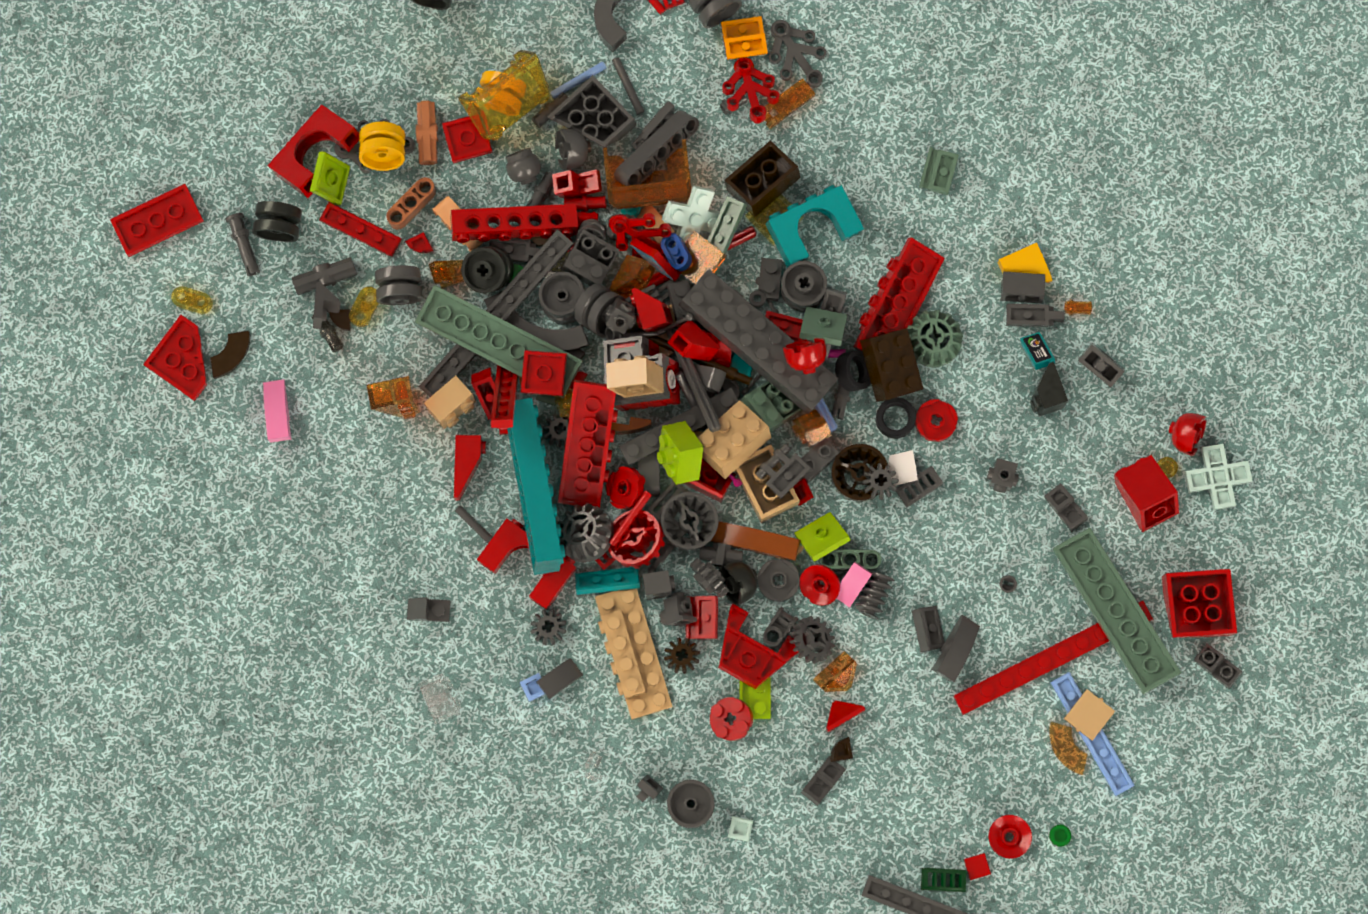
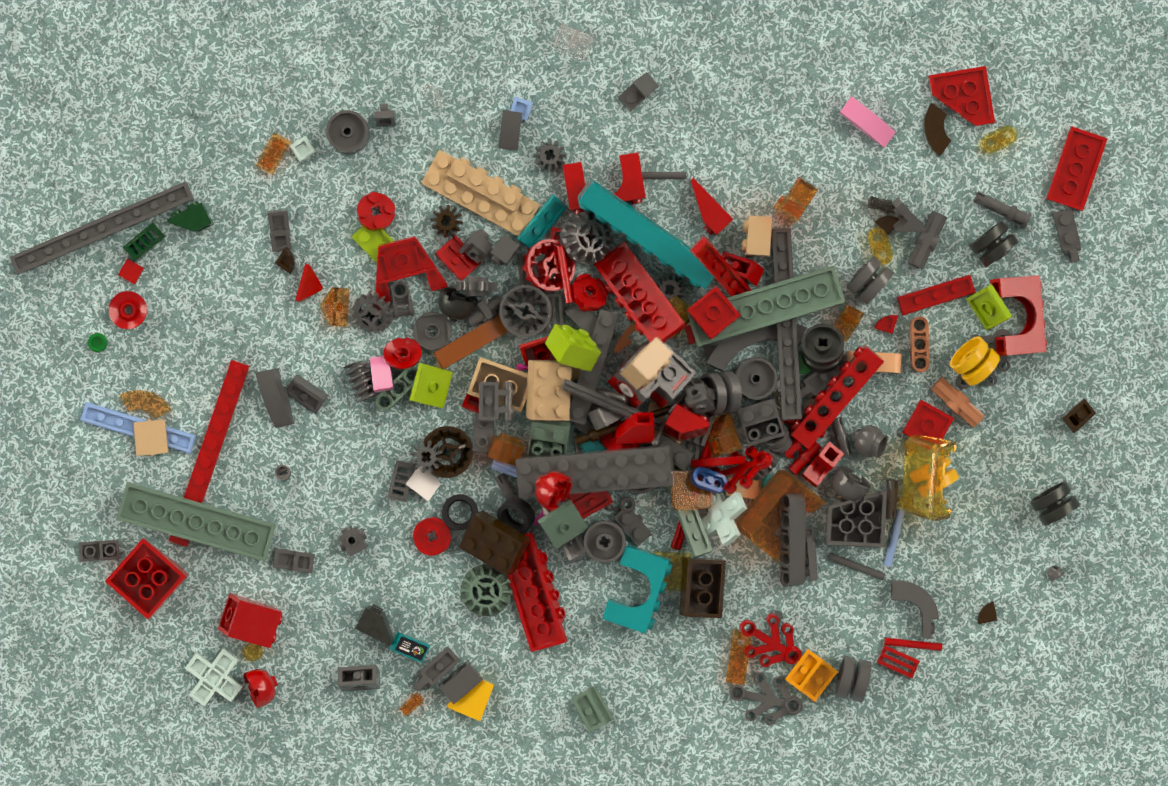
camera: 130 degrees right, 10 degrees up
none -> dark green slope [167,201,214,233]
none -> clear orange plate [256,132,291,175]
none -> dark grey hinge [1052,208,1081,263]
none -> dark brown slope [1060,398,1096,433]

